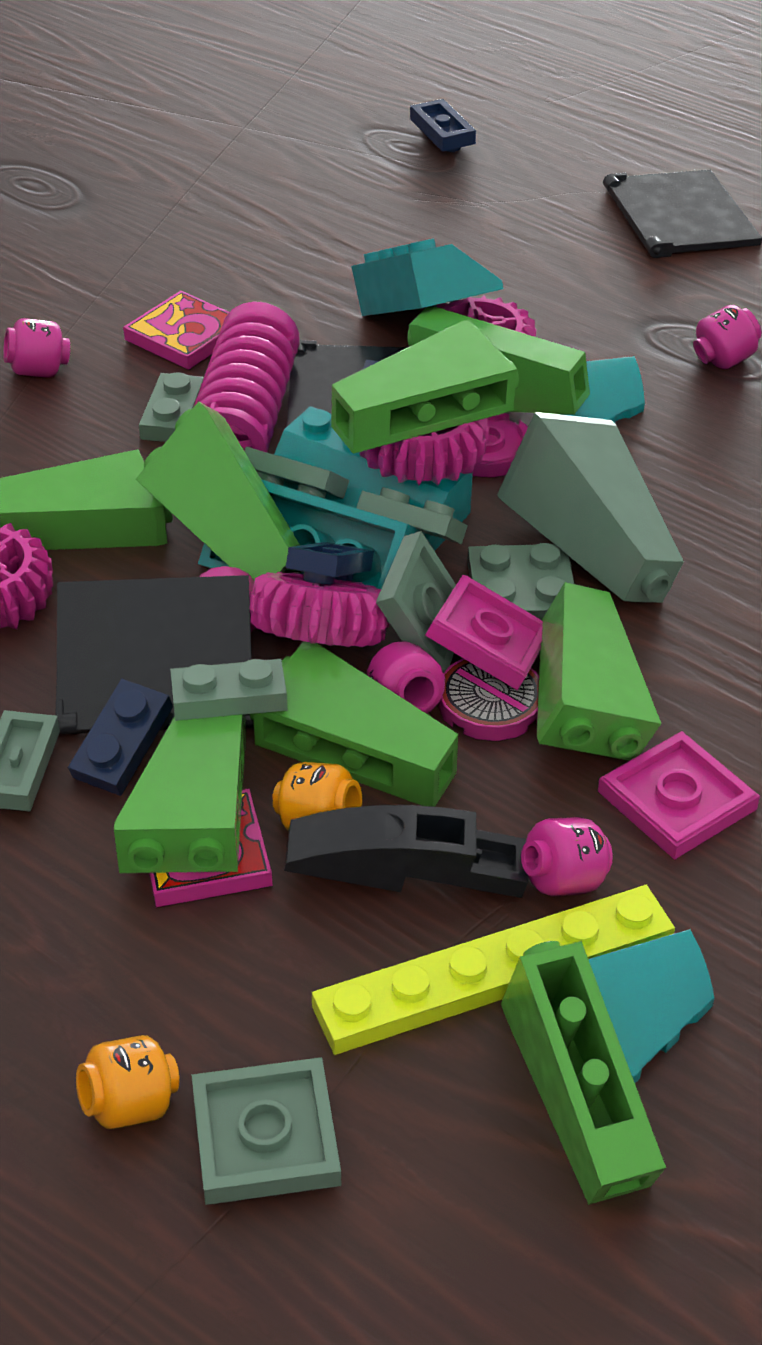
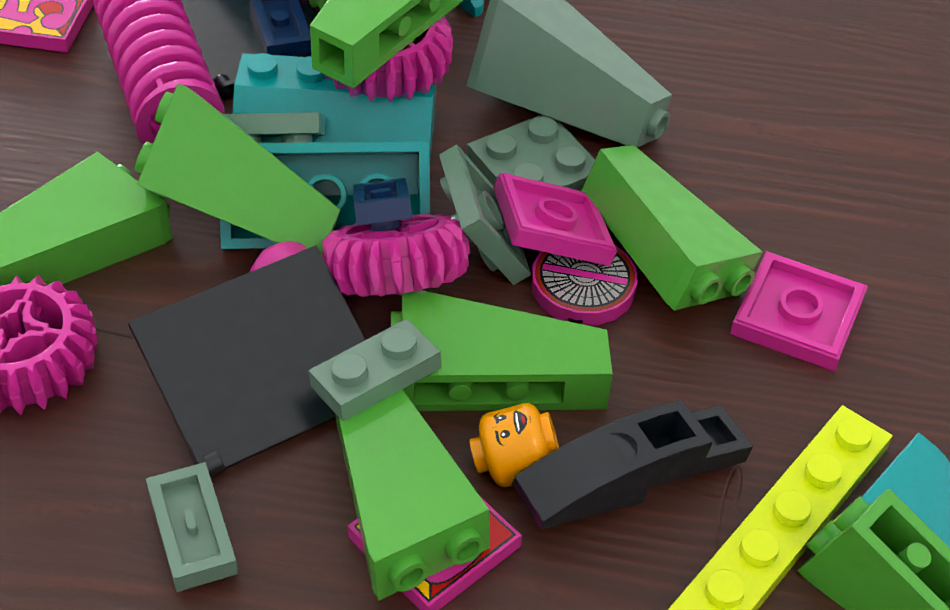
camera: 30 degrees left, 5 degrees up
dark blue plate [68,679,173,796] -> none
sand green plate [139,372,204,442] -> none
sand green plate [356,487,468,544] -> none
dark pink head [367,641,445,714] -> none
dark pink head [521,817,613,896] -> none

